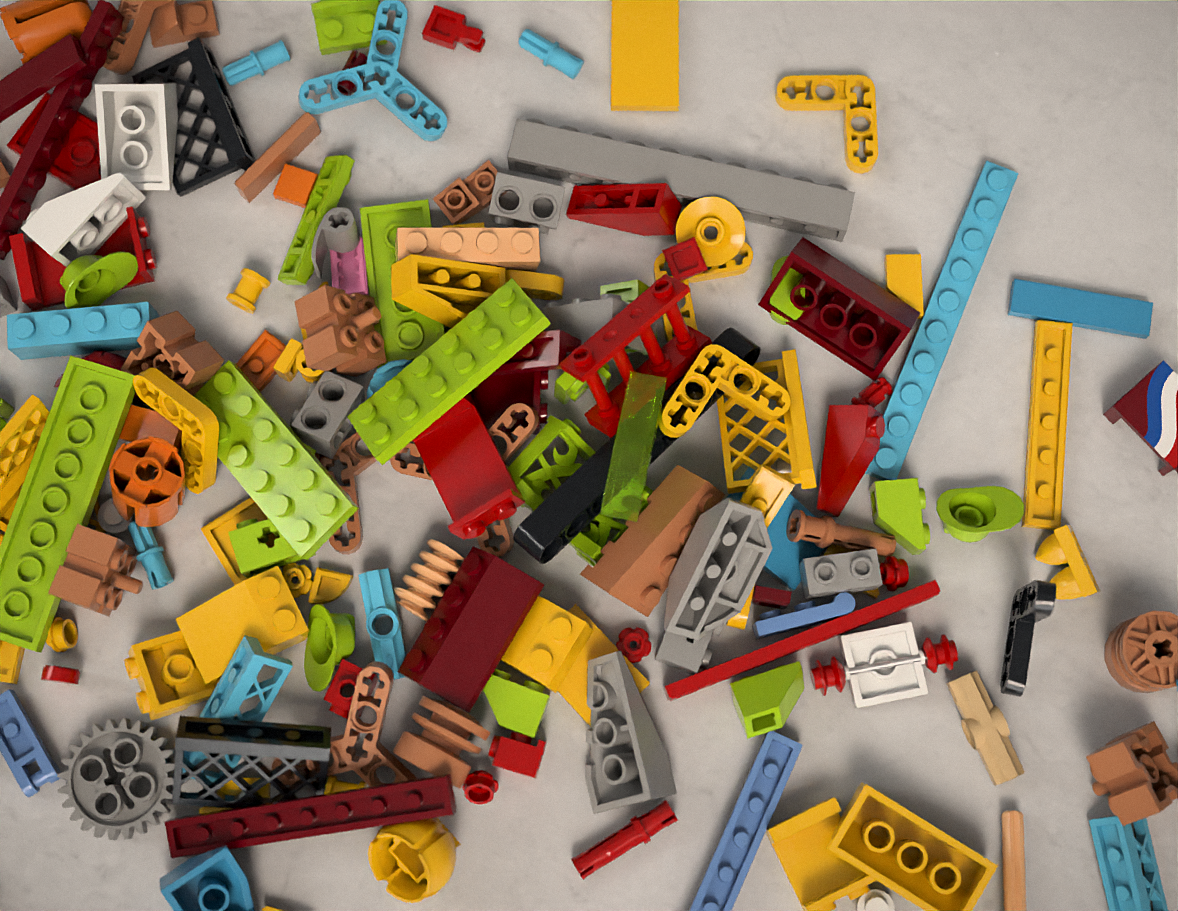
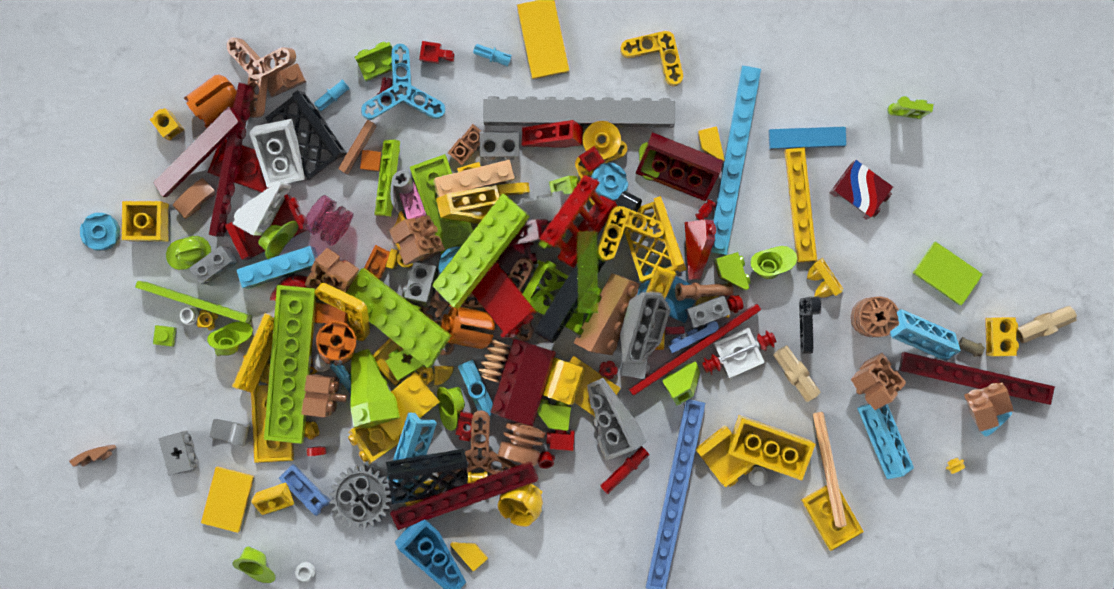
camera: 15 degrees left, 10 degrees up
yellow bush [226,268,271,314] -> none
none -> clear pink wheel [303,195,354,246]
none -> lime wedge [351,349,400,428]
none -> orange cylinder [441,305,495,349]
none -> medium azure tile [591,163,628,201]

